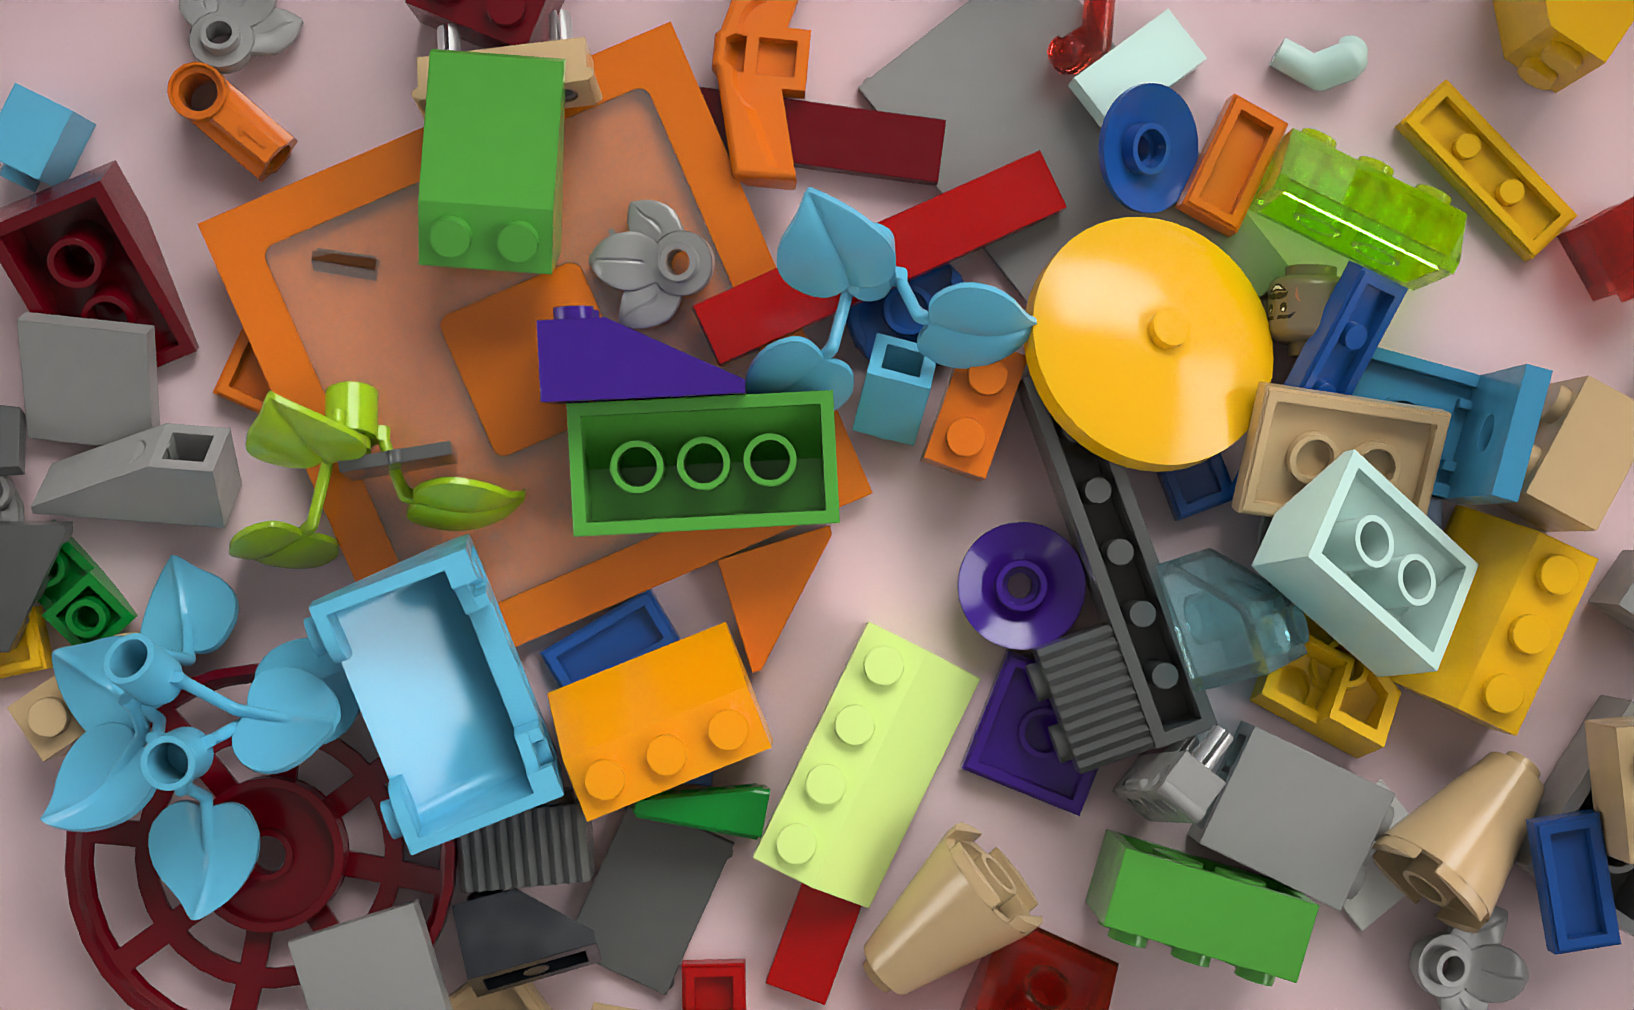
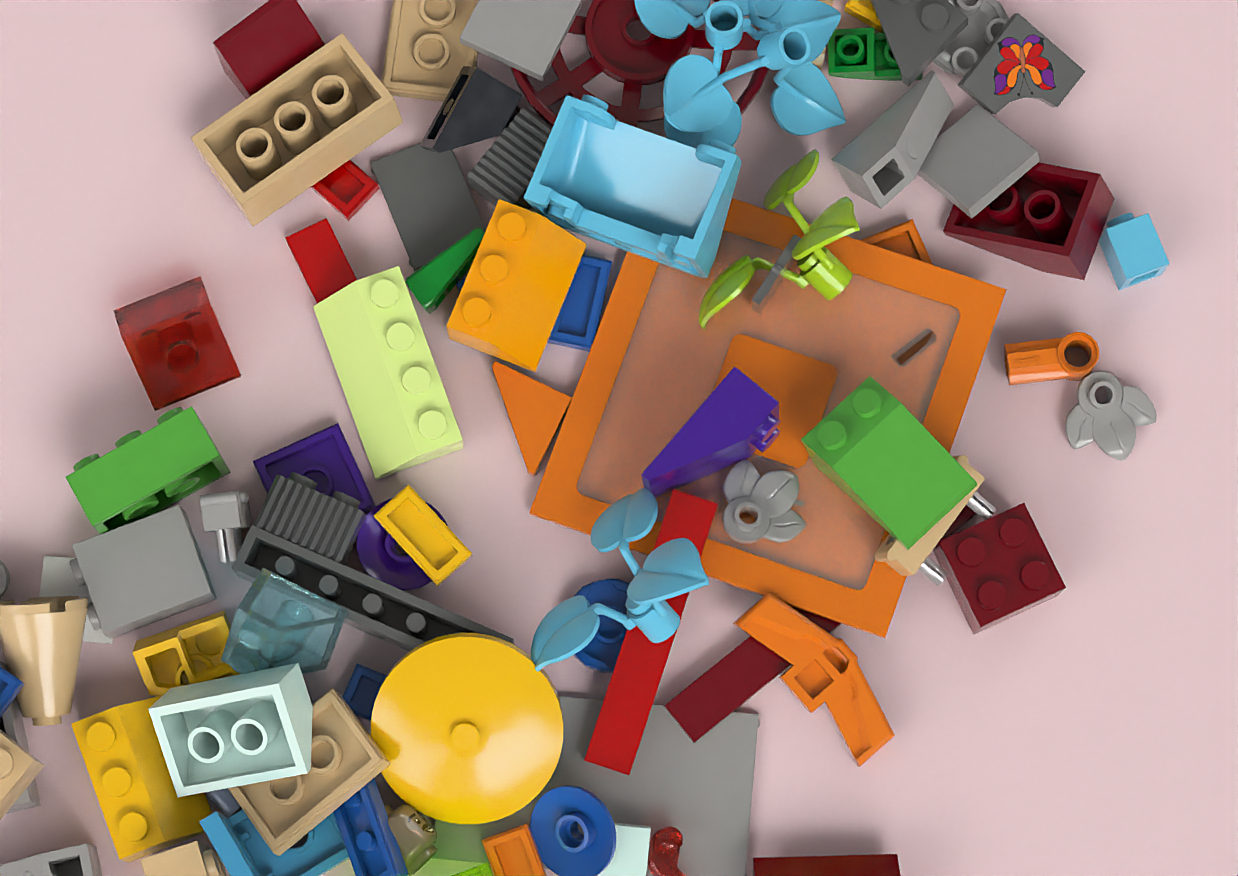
camera: 135 degrees right, 10 degrees down
bright green slope [566,390,840,537] -> none
medium azure brick [852,333,936,446] -> none
tan cone [863,822,1043,995] -> none
orange brick [920,352,1027,481] -> none
none -> yellow tile [373,484,473,587]

